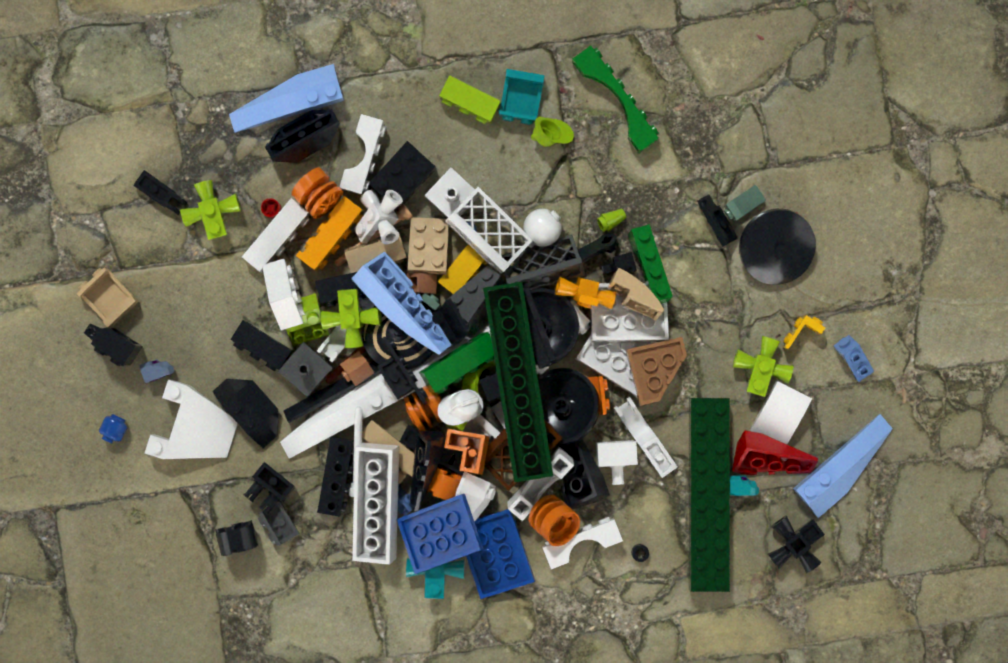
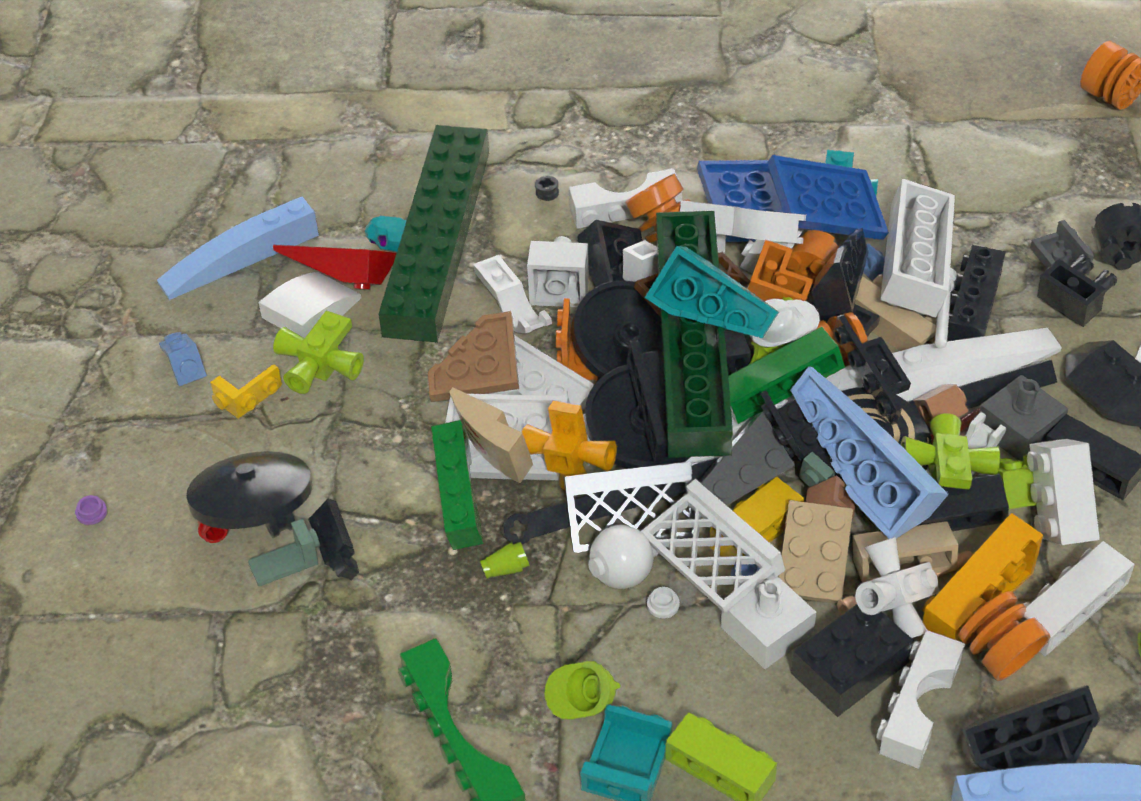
camera: 170 degrees left, 40 degrees down
red wheel [261,198,282,219] -> none
black brick [601,252,637,274] -> none
black brick [768,515,825,573] -> none
none -> medium lavender plate [75,495,107,525]
none -> teal wedge [645,246,779,338]
none -> white plate [647,587,680,618]
none -> white piece [680,201,806,244]

